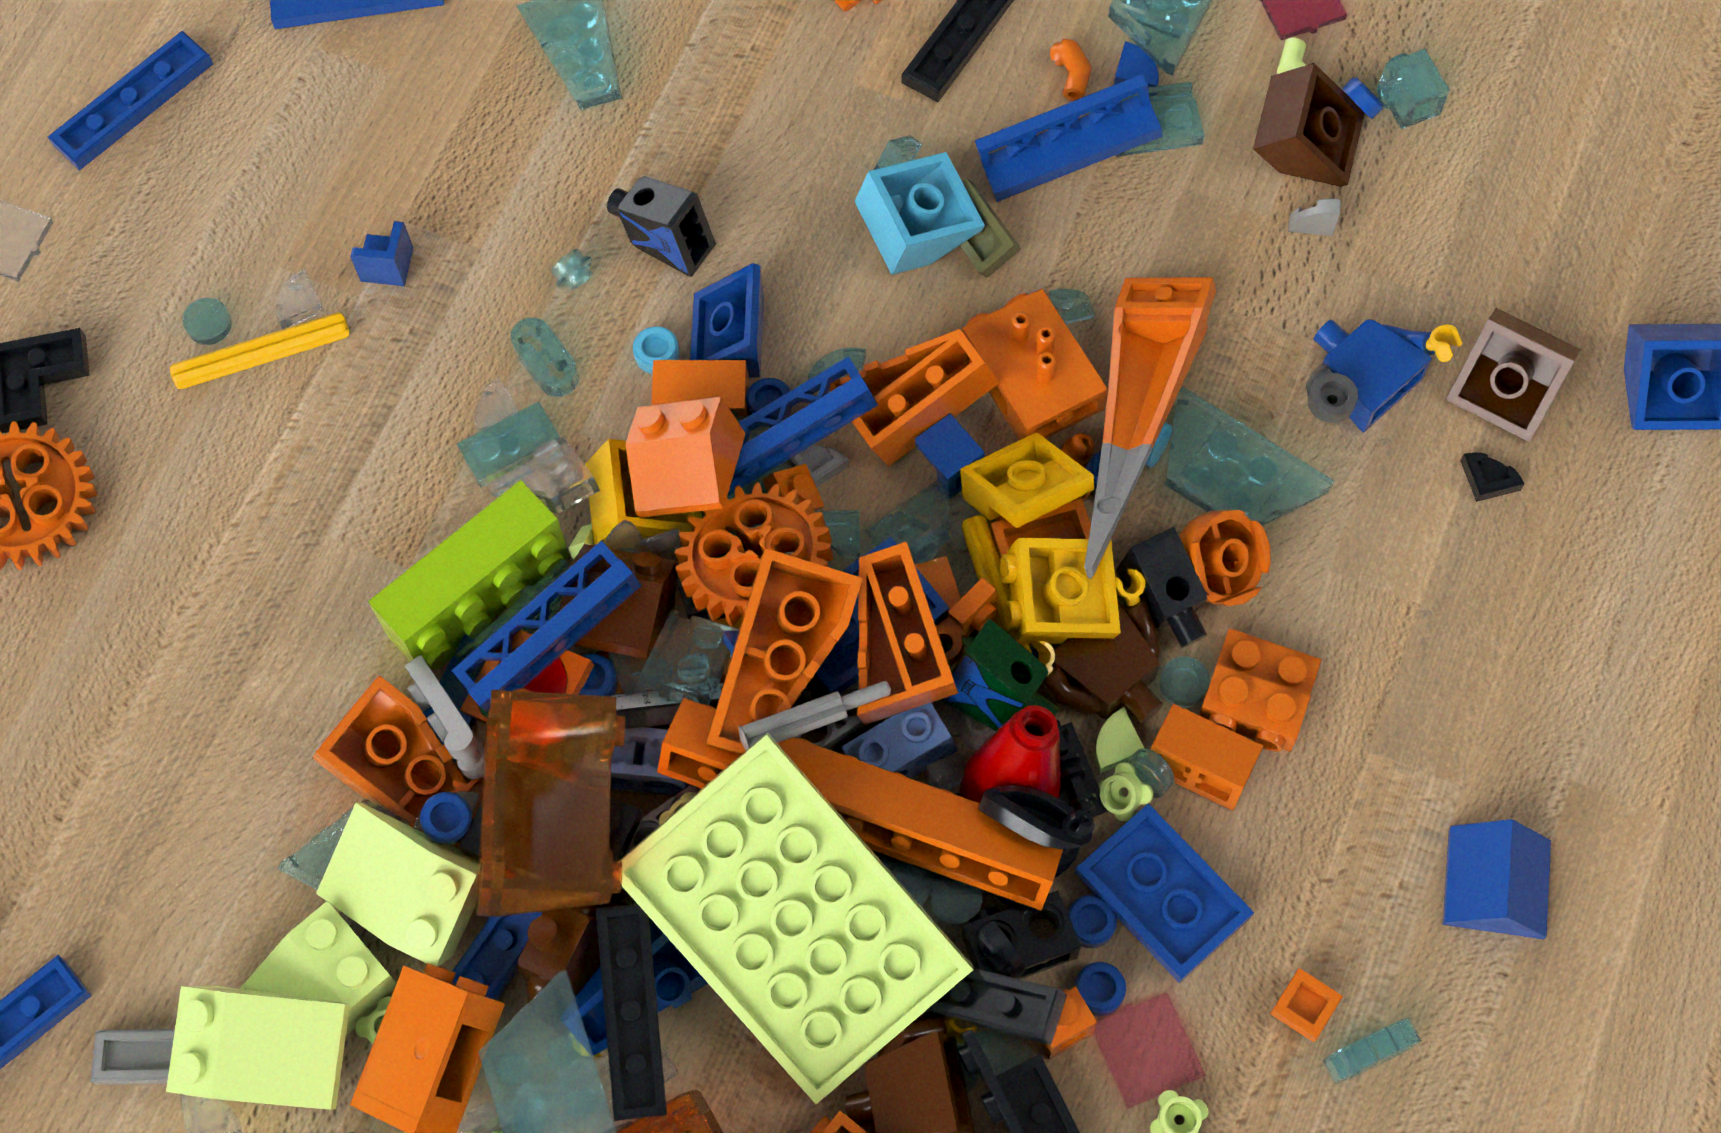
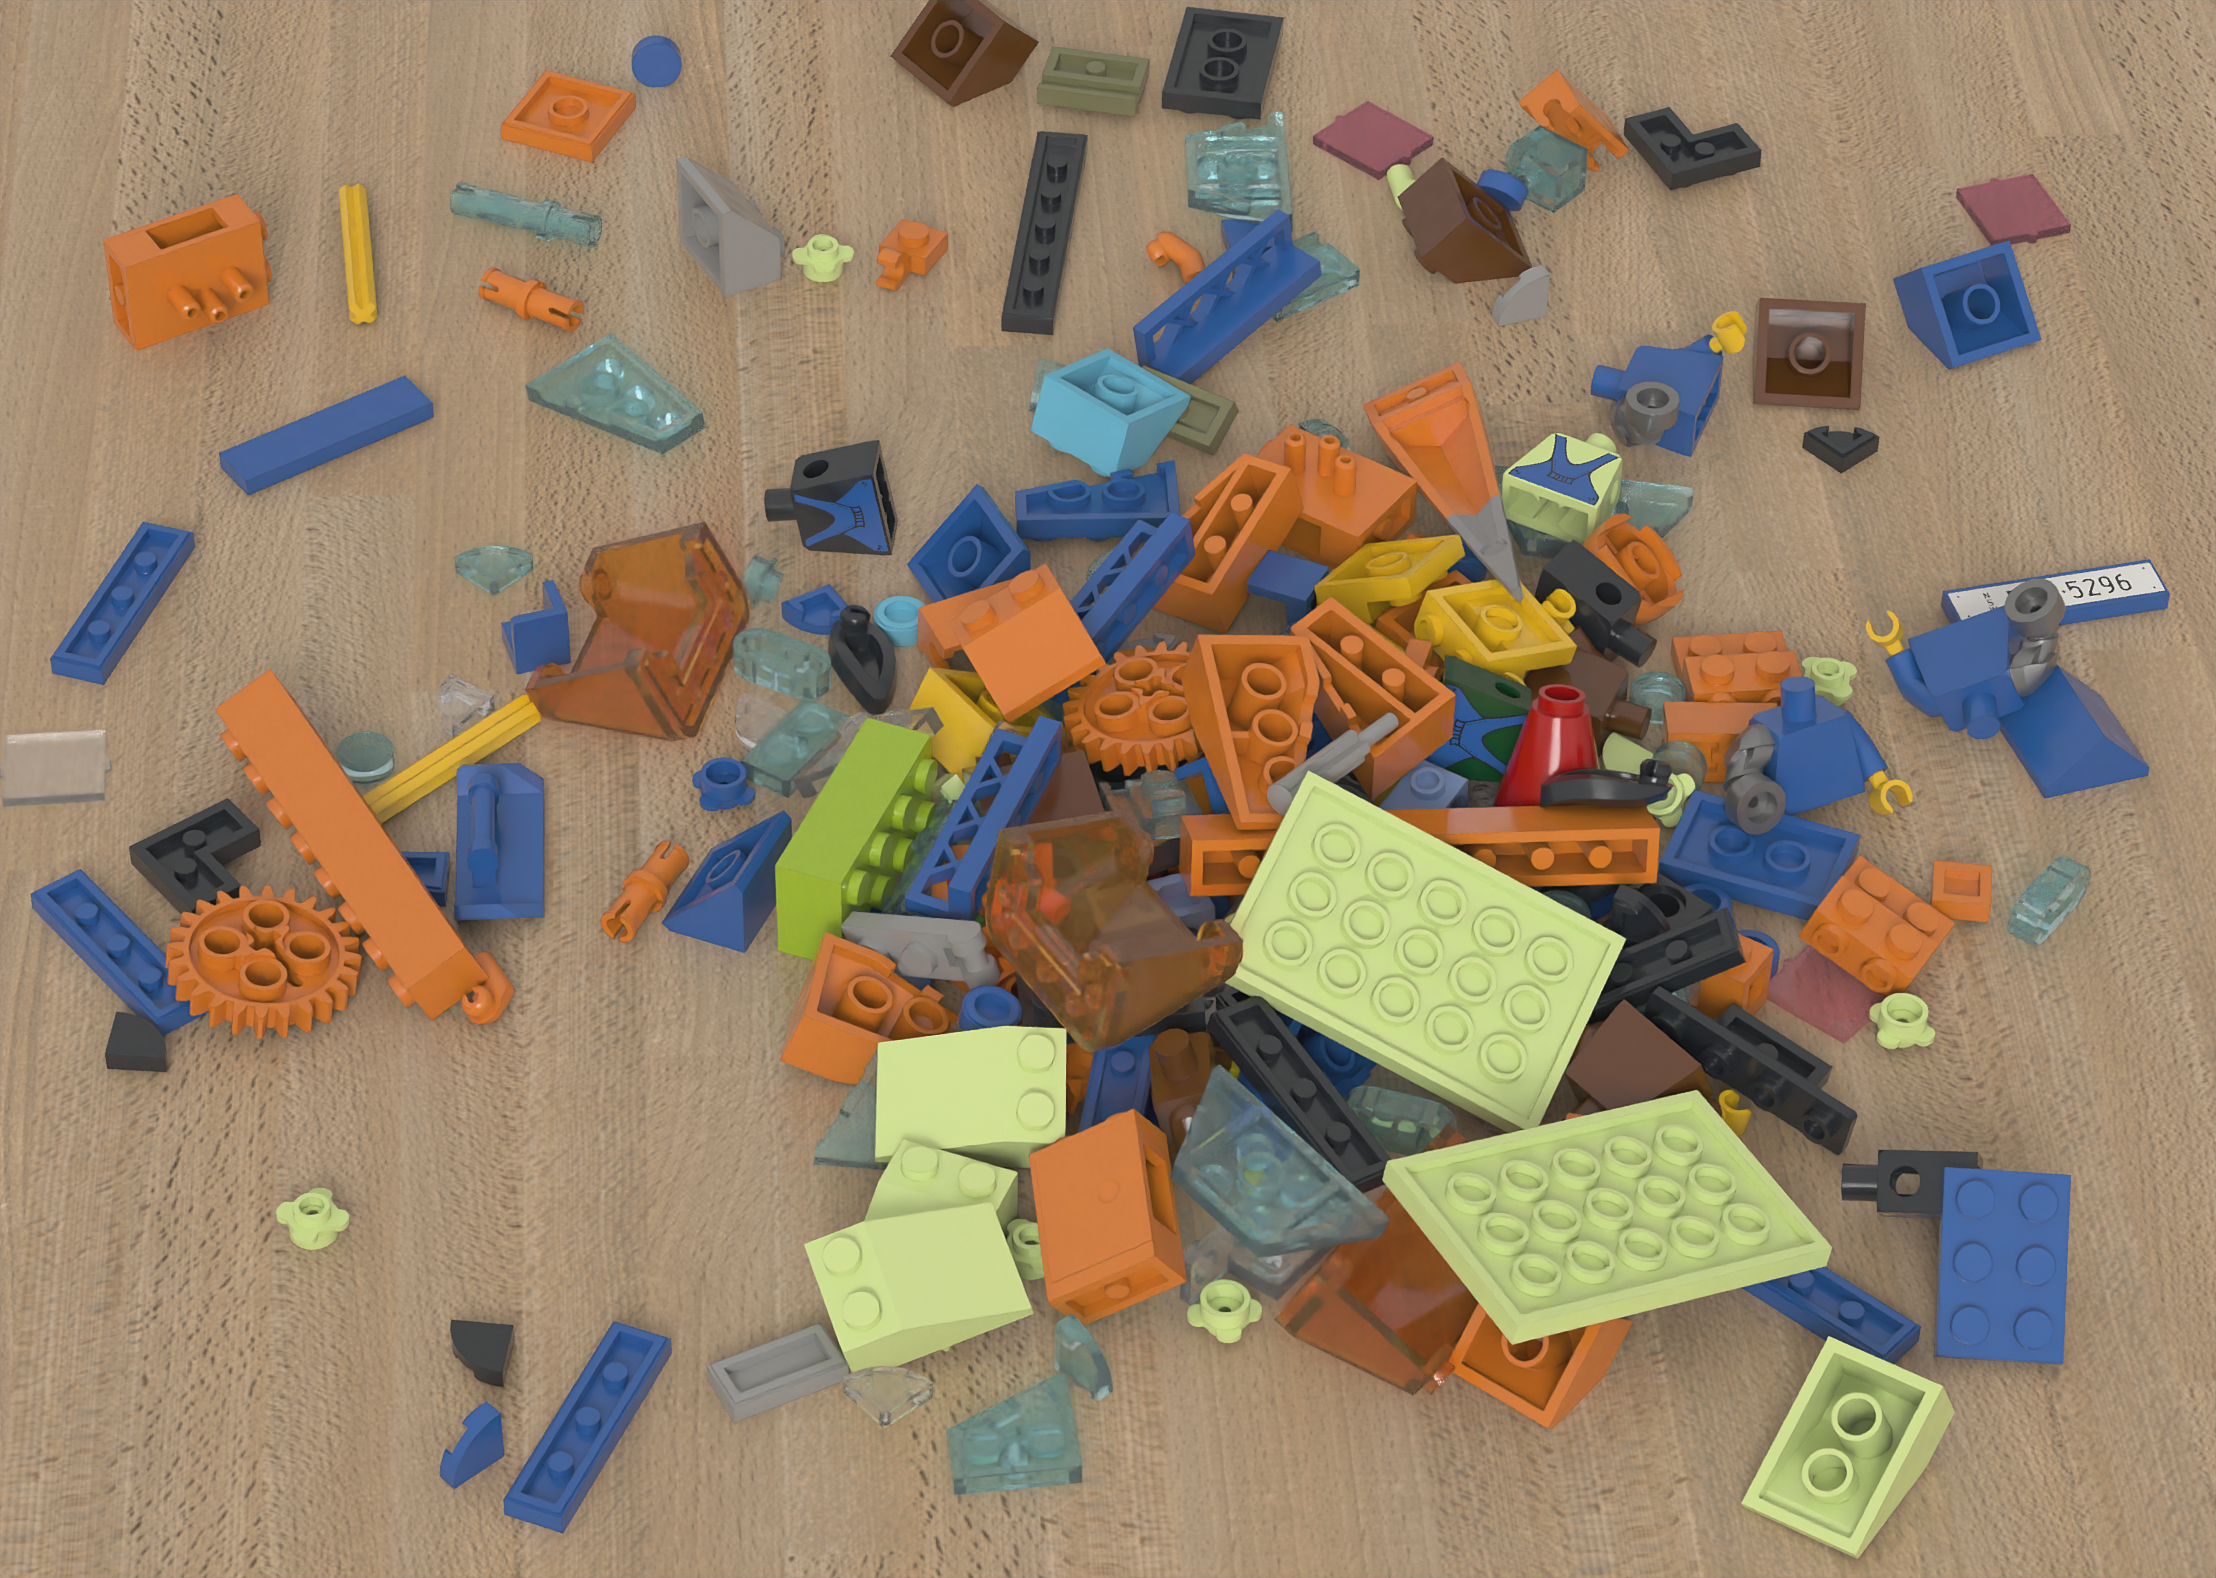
camera: 30 degrees left, 25 degrees down
none -> orange brick [215,669,489,1020]
none -> blue tile [401,851,451,907]
none -> clear light blue tile [454,546,534,596]
none -> blue piece [454,763,544,921]
none -> orange arm [461,952,515,1025]
none -> clear orange windscreen [525,522,750,742]
none -> orange pin [600,841,690,943]
none -> blue slope [662,810,792,953]
none -> blue plate [692,757,755,811]
none -> blue tile [781,584,849,635]
none -> black arm [828,605,897,716]
none -> blue wing [1015,460,1181,542]
none -> clear light blue beam [1345,1085,1457,1156]
none -> yellowish green torso [1501,433,1623,544]
none -> orange hinge [1518,70,1630,172]
none -> black plate [1623,107,1762,190]
none -> blue torso [1723,676,1913,835]
none -> orange plate [1798,855,1956,999]
none -> yellowish green plate [1801,656,1857,707]
none -> blue torso [1866,579,2066,740]
none -> tile [1941,559,2170,626]

